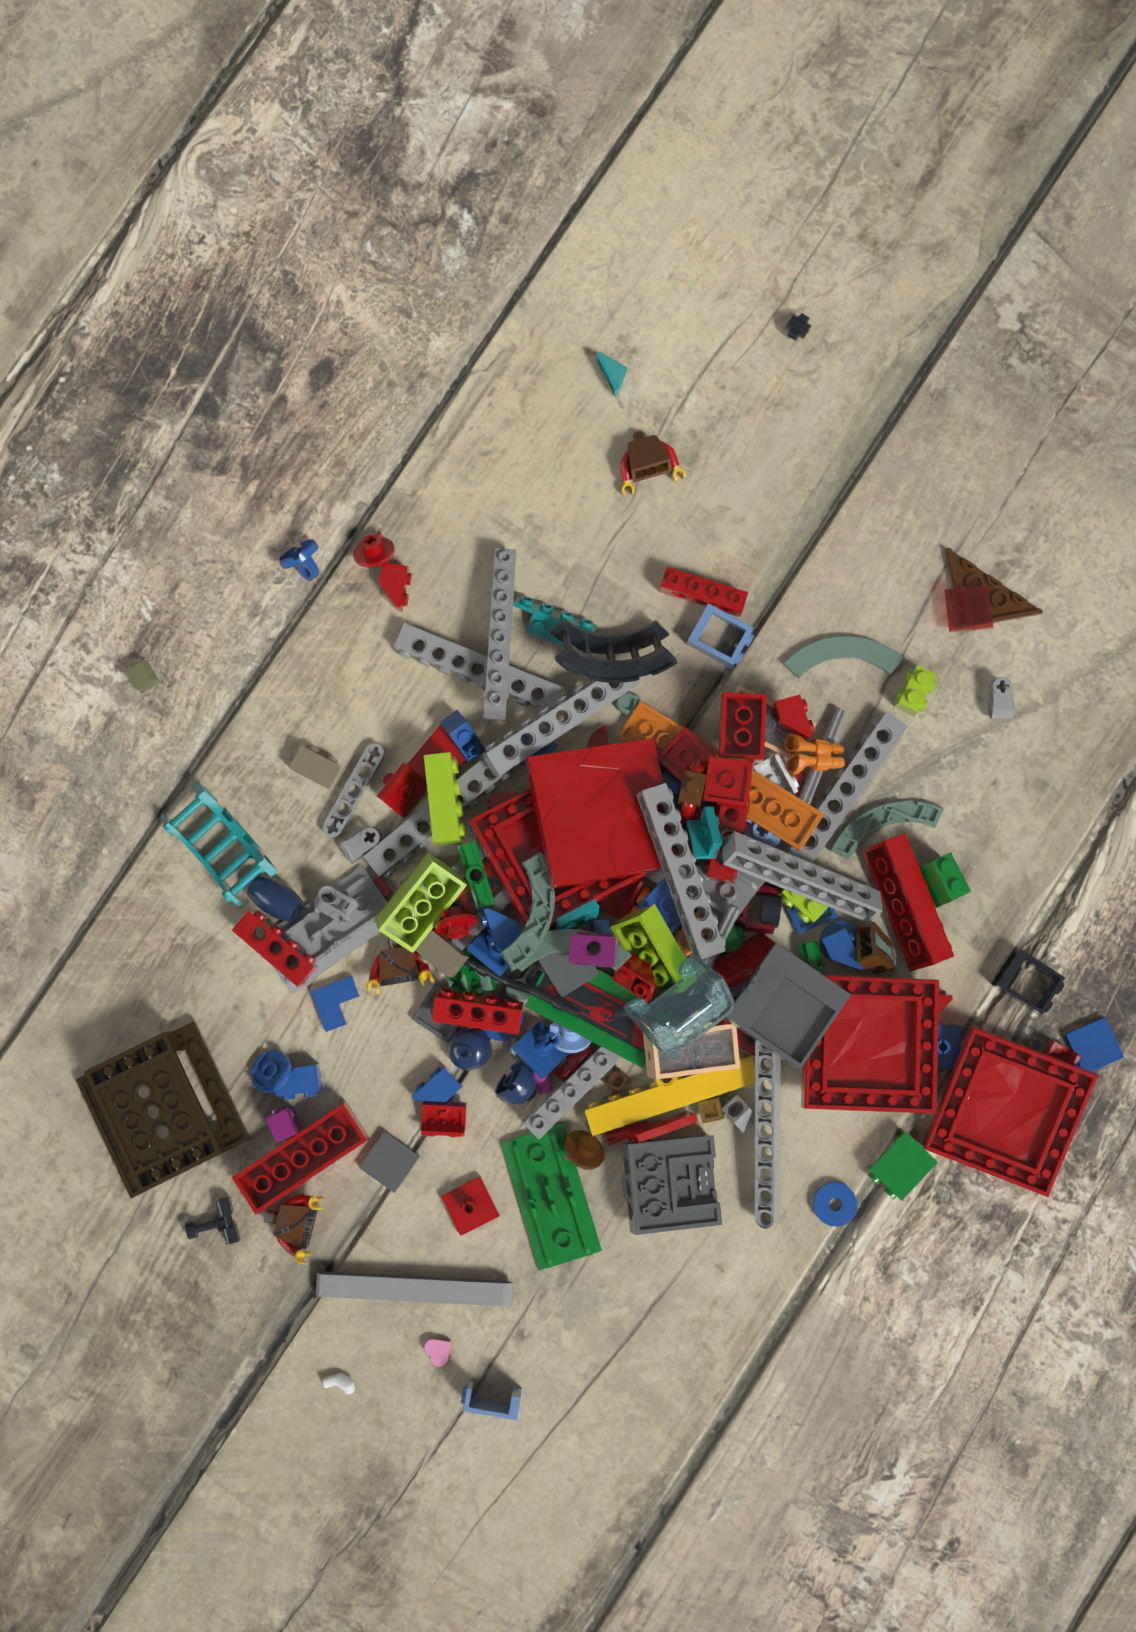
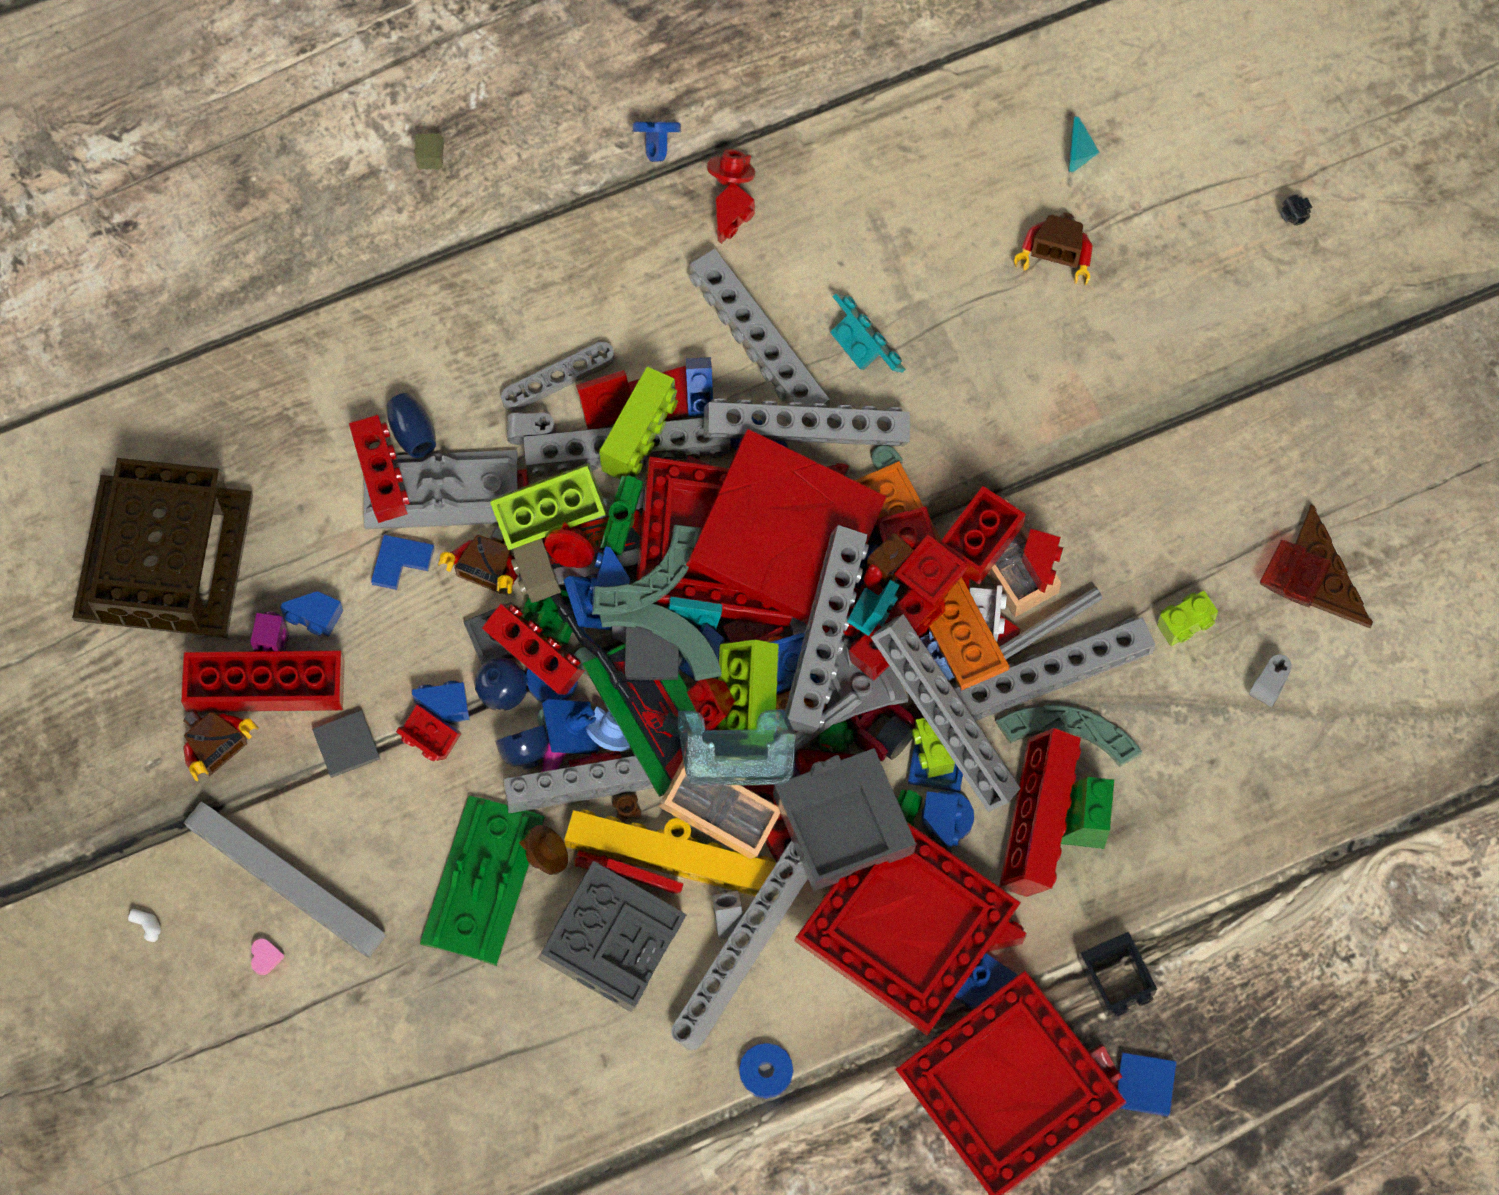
camera: 30 degrees right, 15 degrees down
teal fence [160,782,278,906] -> none
black bar [185,1197,241,1245] -> none
blue tile [251,1049,292,1093] -> none
dark tan brick [289,744,341,790] -> none
light grey piece [314,886,359,925] -> none
red tile [441,1176,500,1236] -> none
medium blue panel [460,1379,522,1420] -> none
light grey brick [483,548,516,720] -> none
black fence [550,619,677,683] -> none
magenta brick [569,931,618,968] -> none
red brick [659,567,749,617] -> none
medium blue window [687,603,754,669] -> none
pearl gold tile [697,1096,724,1124] -> none
sand green tile [783,636,905,679] -> none
orange piece [785,734,845,774] -> none
reddish brown torso [855,921,897,974] -> none
green panel [866,1130,938,1201] -> none

